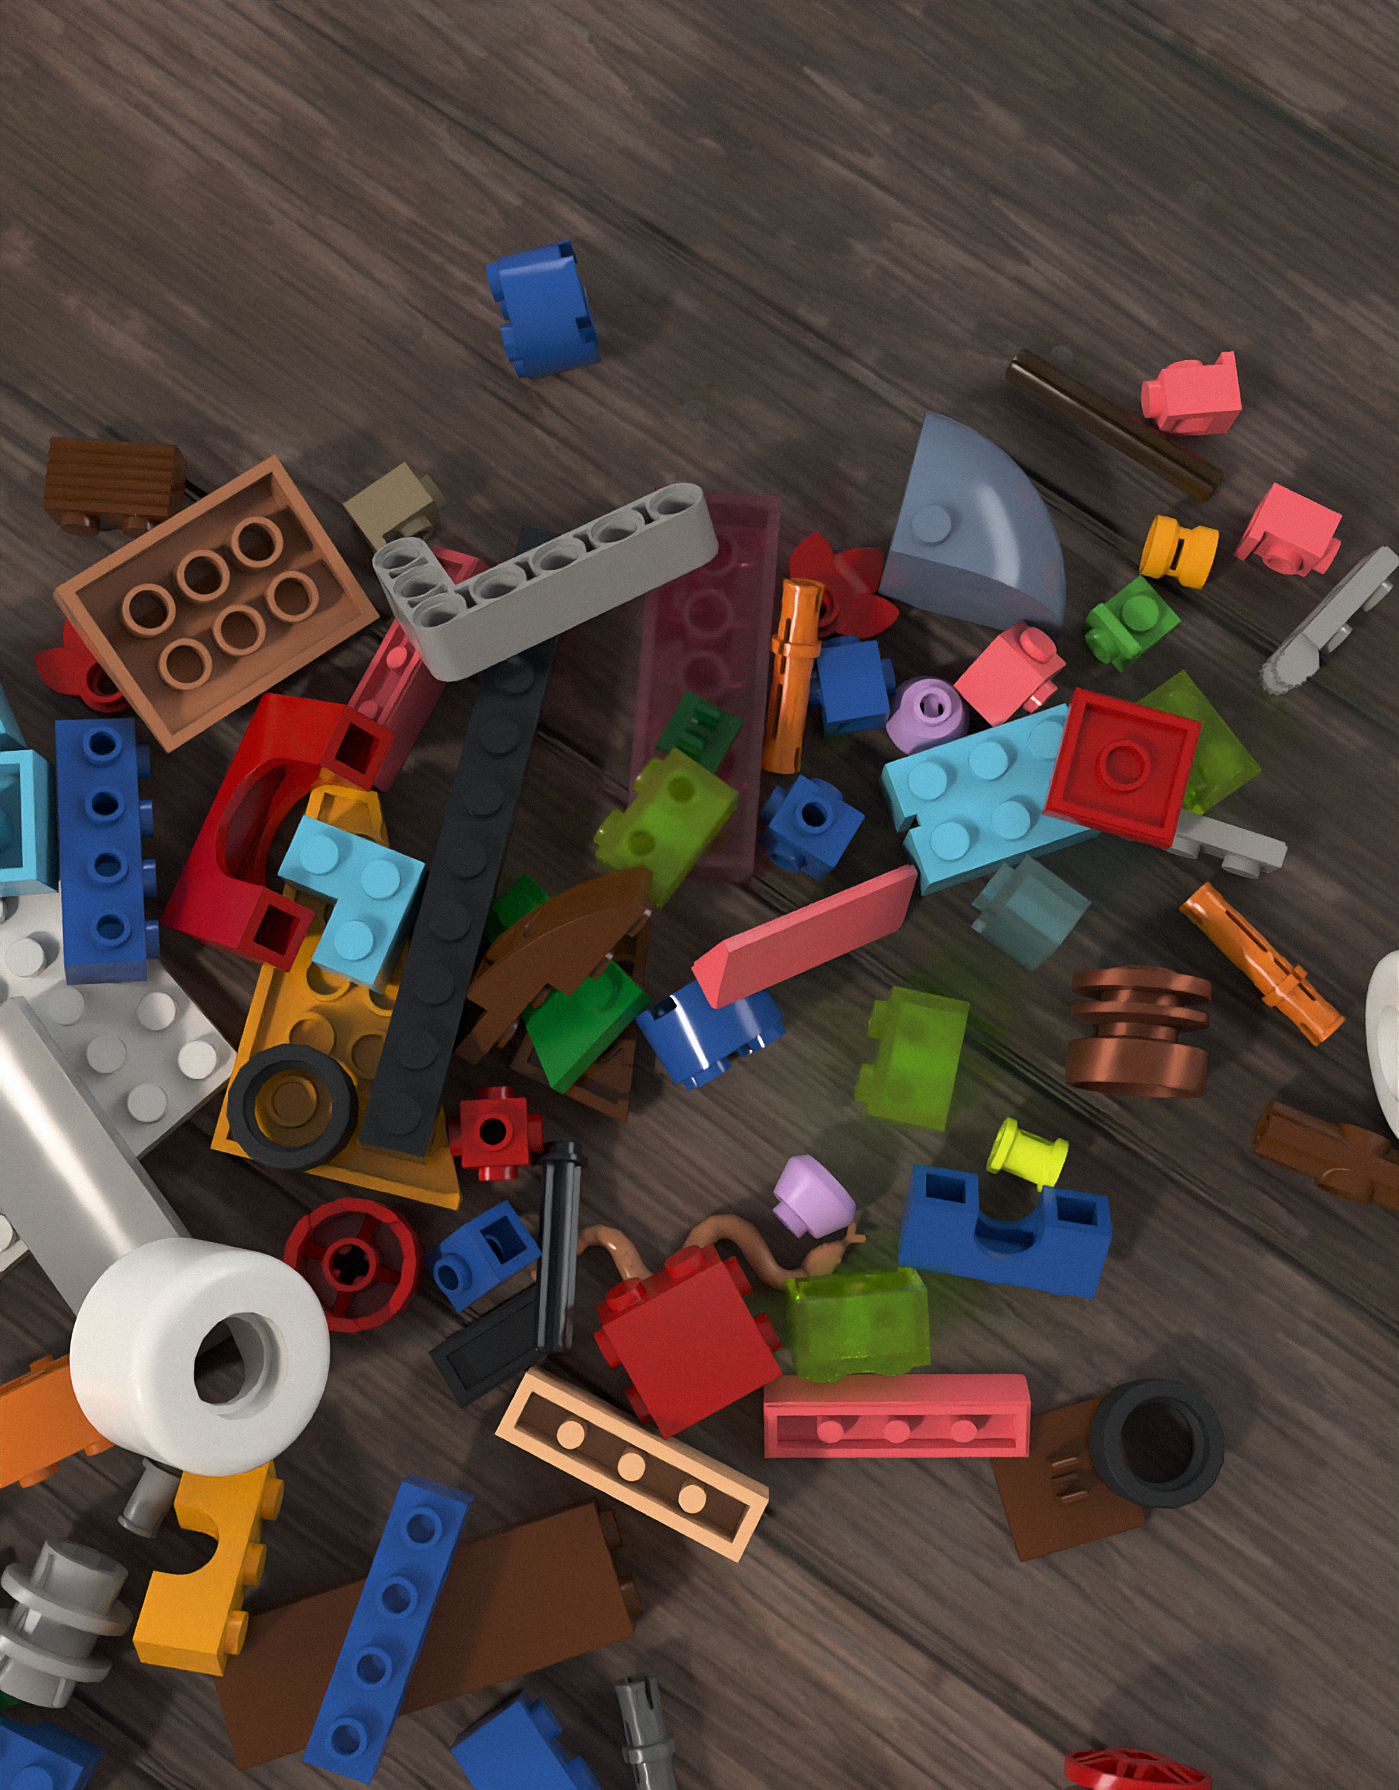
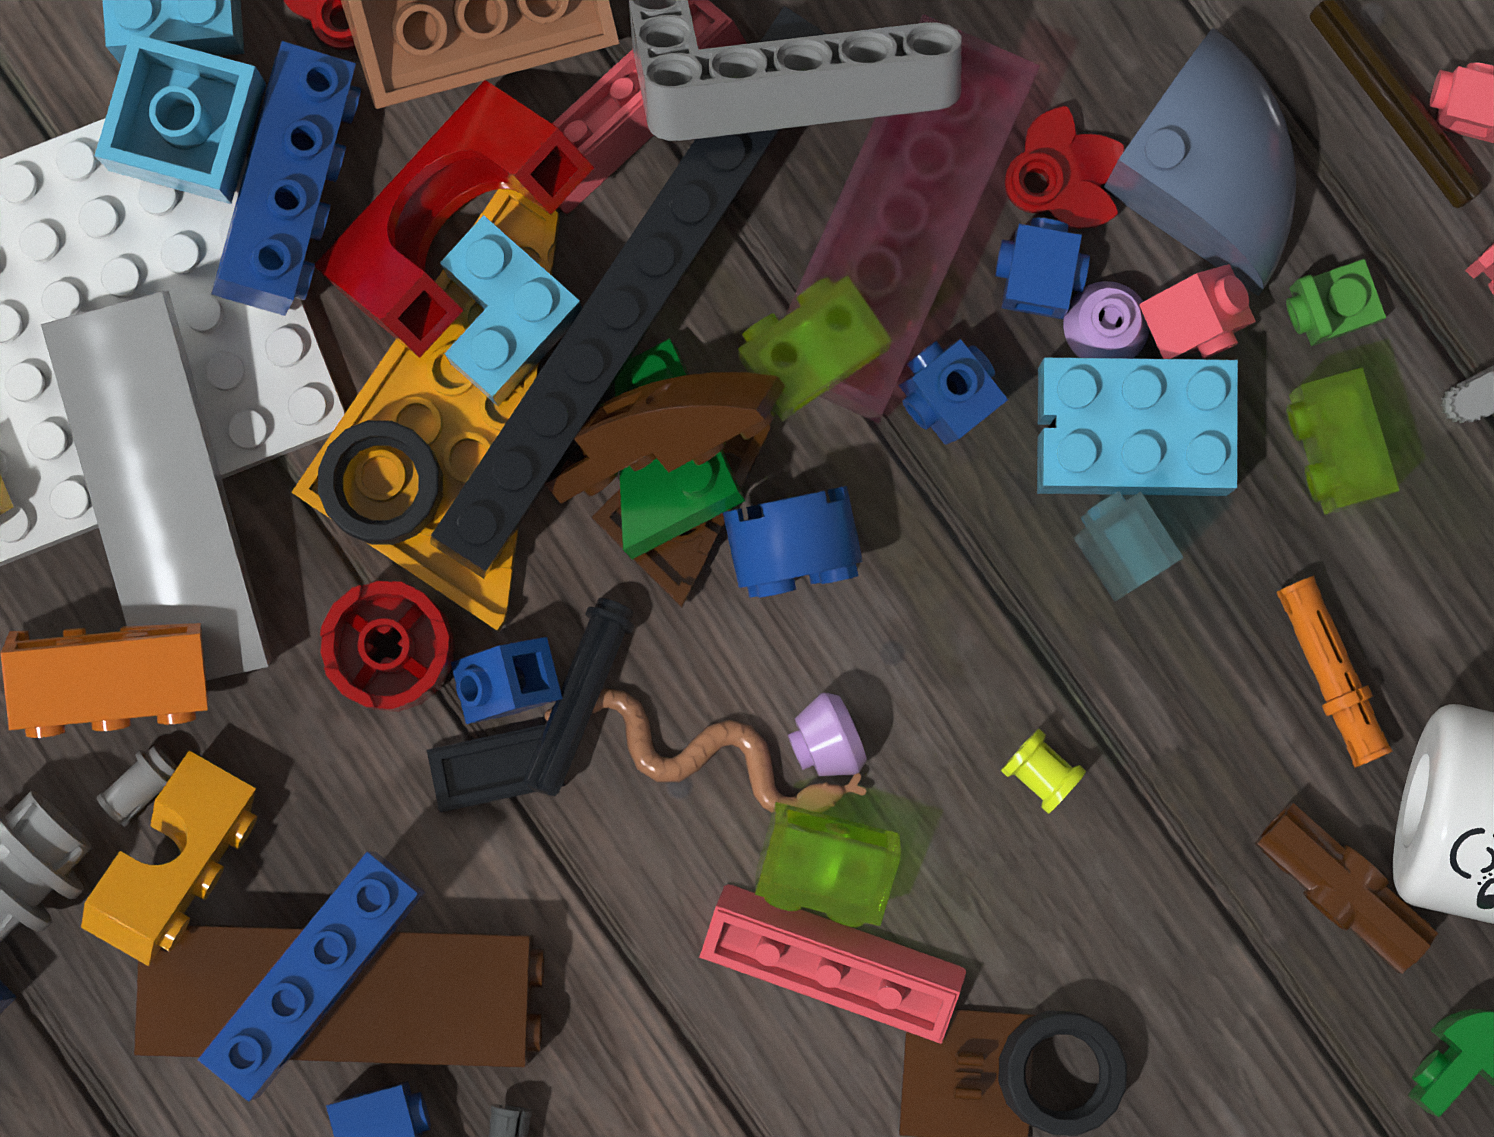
camera: 25 degrees right, 5 degrees up
white piece [70,1238,330,1476] -> none
red brick [449,1087,544,1182] -> none
light nougat brick [495,1364,769,1563] -> none
red brick [593,1243,783,1440] -> none
dark green tile [655,690,744,782] -> none
coral slope [691,864,918,1009] -> none
orange pin [760,578,825,774] -> none
clear neon green brick [853,985,970,1135] -> none
blue arch [898,1163,1112,1299] -> none
red tile [1041,687,1203,850] -> none
copper wheel [1065,965,1212,1099] -> none
light grey hinge [1114,809,1288,879] -> none
light orange wheel [1139,514,1219,590] -> none

